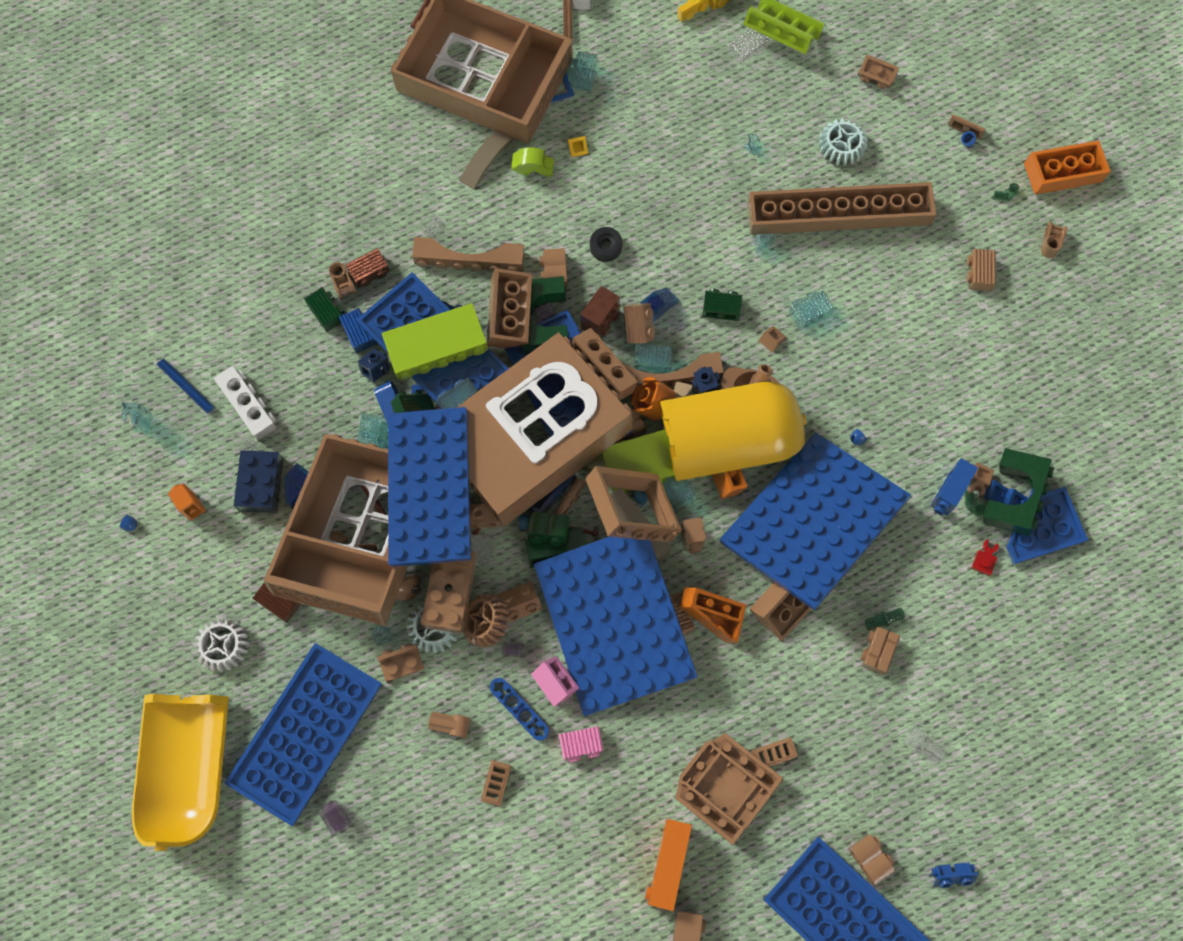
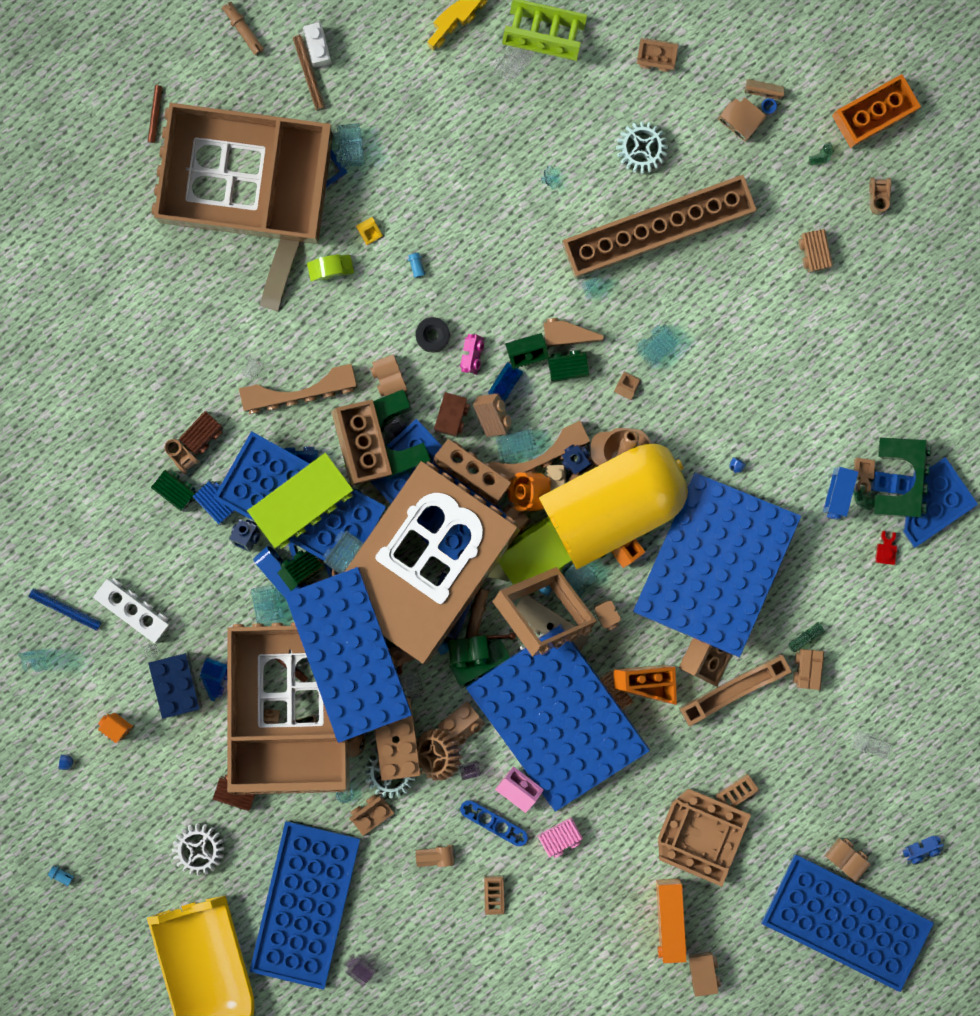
camera: 20 degrees left, 15 degrees up
none -> dark azure pin [48,866,74,887]
none -> dark azure pin [407,252,426,278]
none -> dark pink hinge [460,334,485,375]
none -> dark green brick [505,333,549,369]
none -> medium nougat slope [543,318,603,347]
none -> medium nougat arch [679,654,792,726]
none -> medium nougat piece [718,98,767,142]

